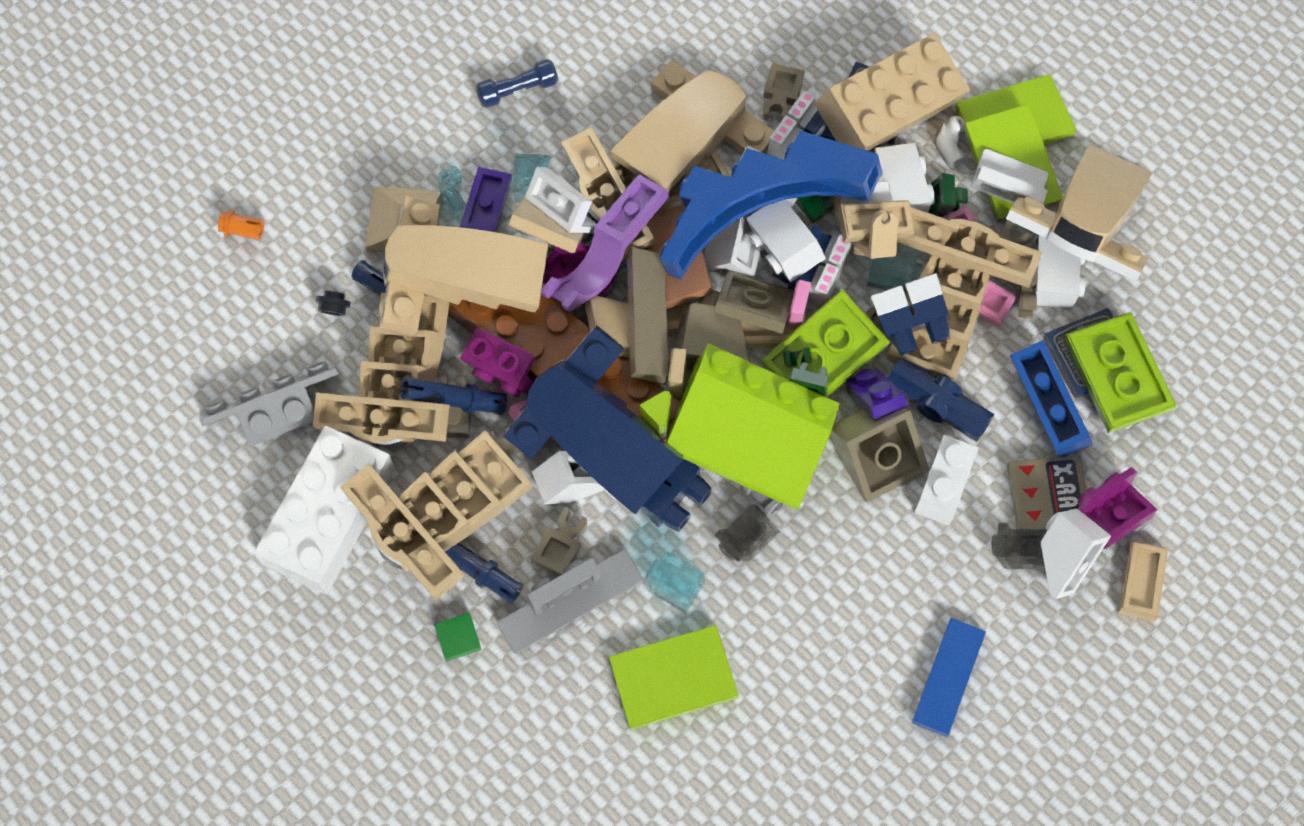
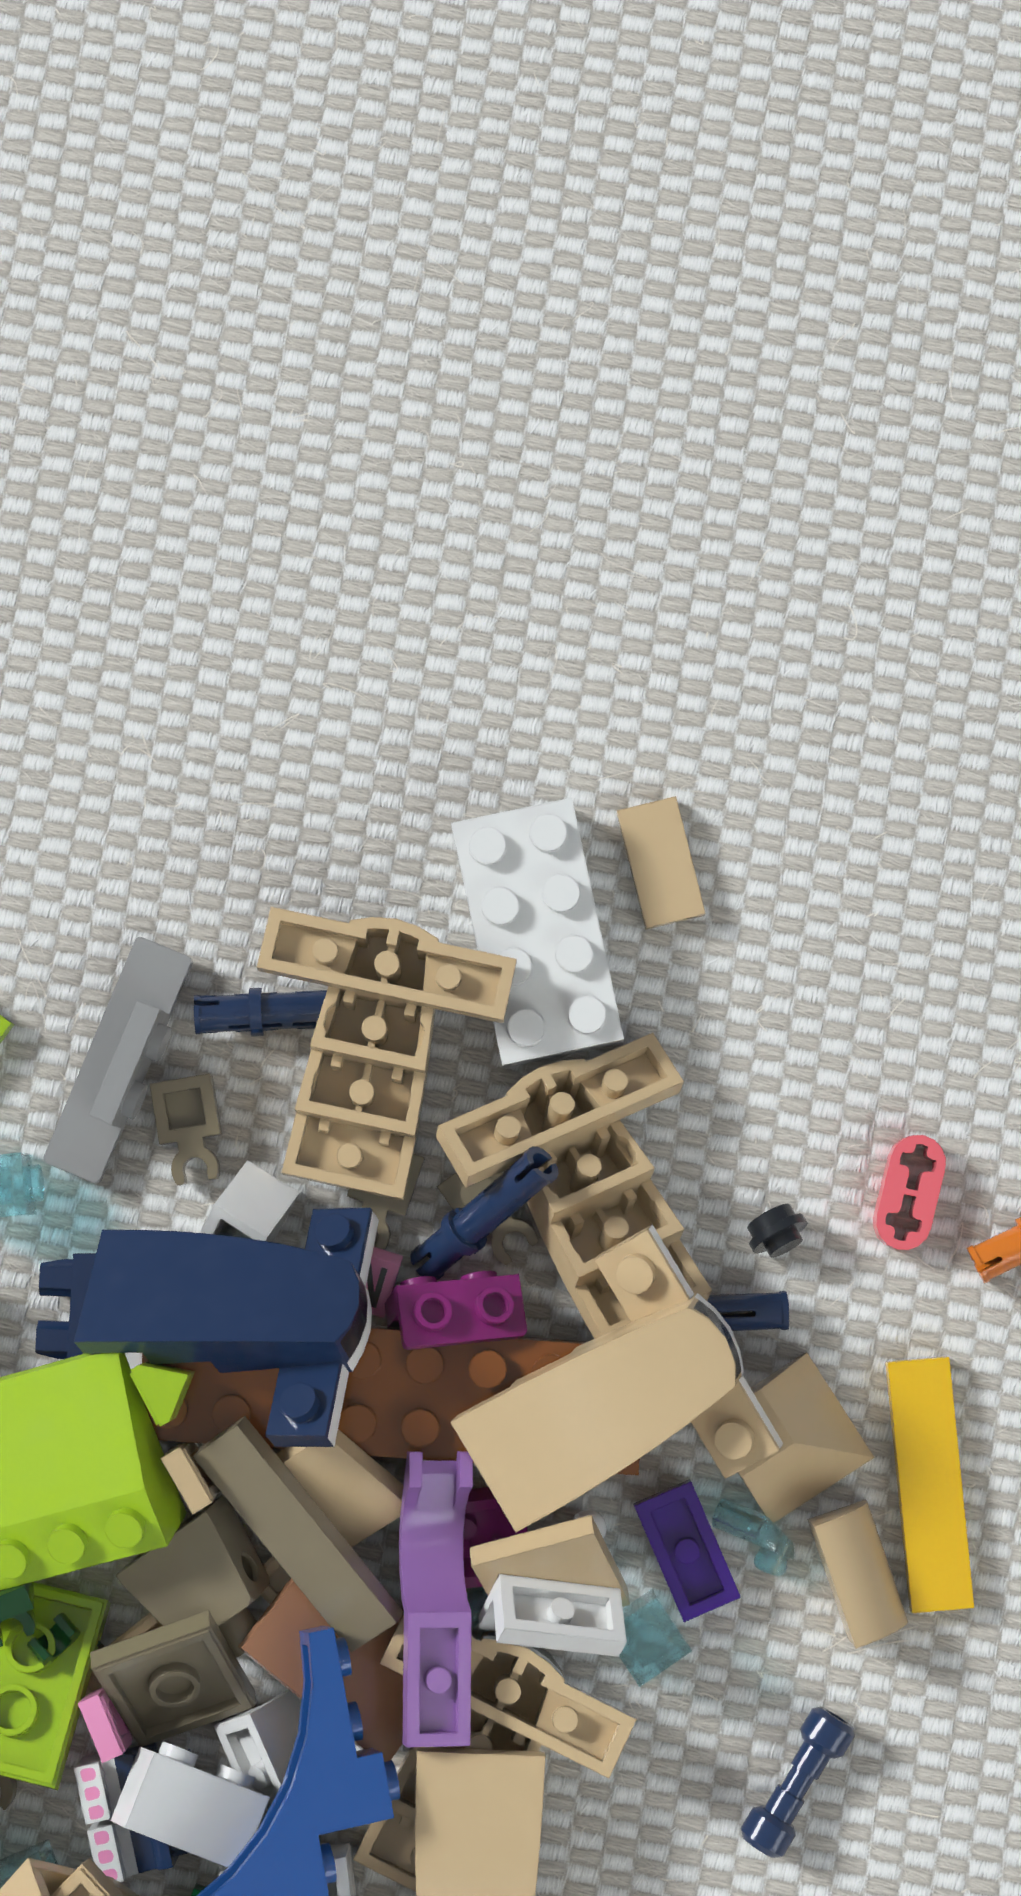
camera: 145 degrees right, 15 degrees up
light grey bracket [199,361,339,447] -> none
green tile [434,612,482,662] -> none
none -> tan tile [616,796,706,930]
none -> tan brick [807,1499,908,1649]
none -> coral beam [873,1135,946,1250]
none -> yellow tile [885,1356,974,1613]

